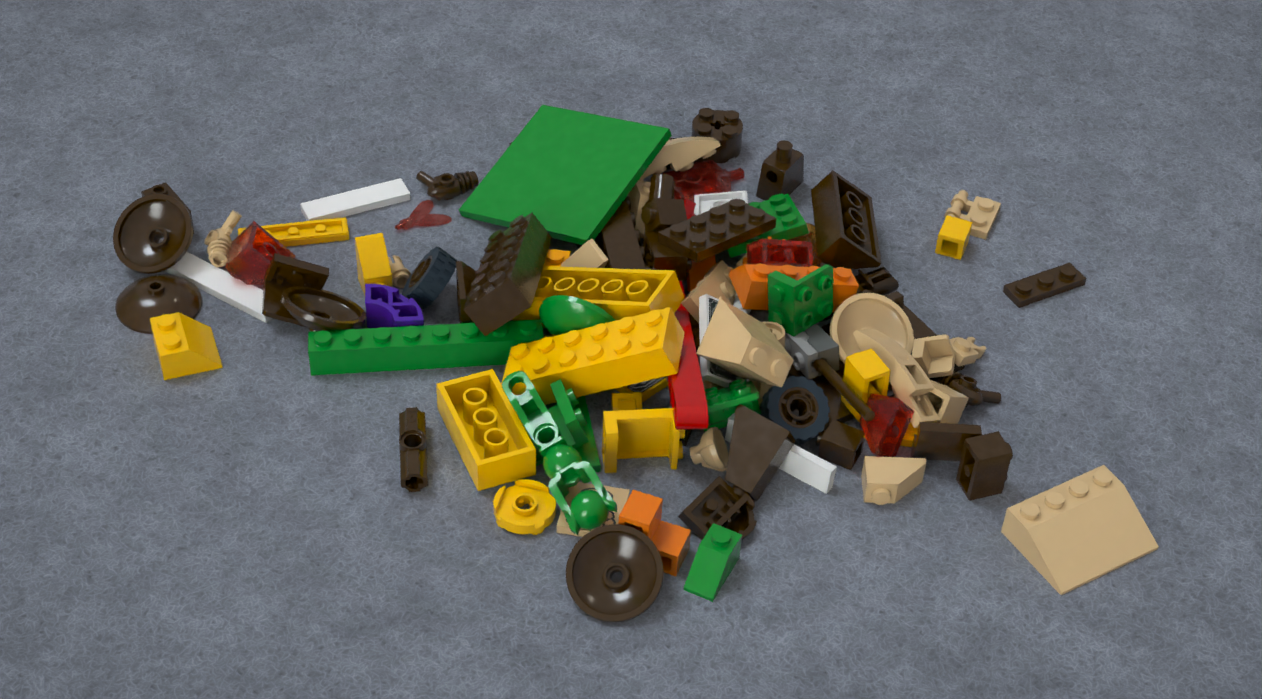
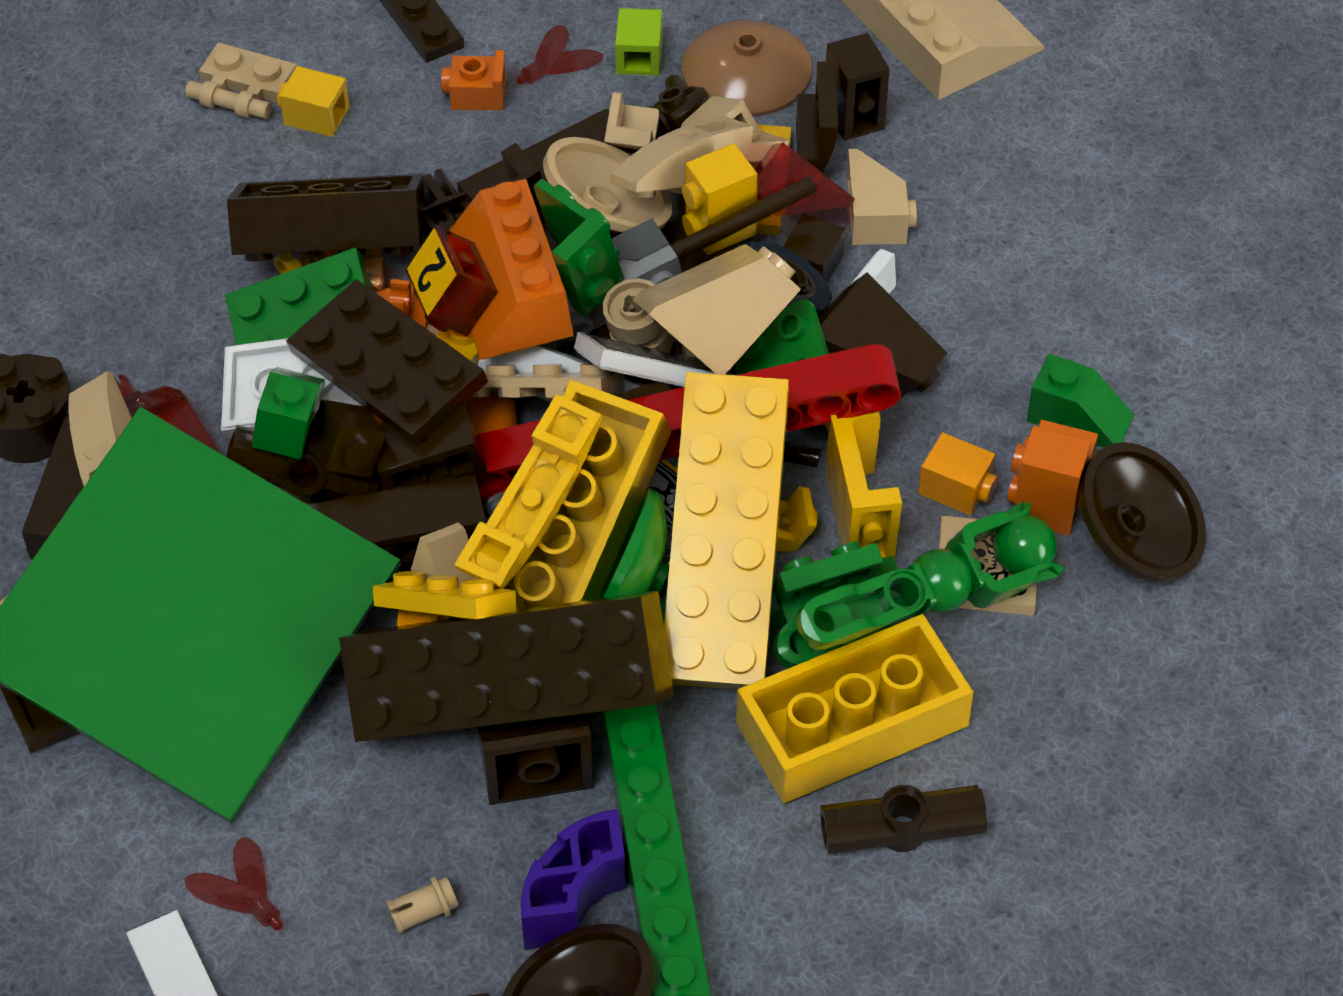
camera: 90 degrees left, 10 degrees up
yellow slope [355,233,392,296] -> none
black wheel [402,246,457,310] -> none
dark brown piece [416,171,479,201] -> none
yellow plate [493,479,556,535] -> none
dark brown slope [678,476,757,540] -> none
dark brown torso [756,140,804,201] -> none
tan plate [950,337,986,366] -> none
none -> green slope [252,367,325,460]
none -> yellow plate [373,571,517,620]
none -> orange brick [441,50,506,111]
none -> yellow slope [454,394,602,589]
none -> clear red piece [516,25,603,84]
none -> lime brick [615,8,663,76]
none -> medium nougat dish [682,19,812,117]
none -> light orange brick [918,432,999,516]

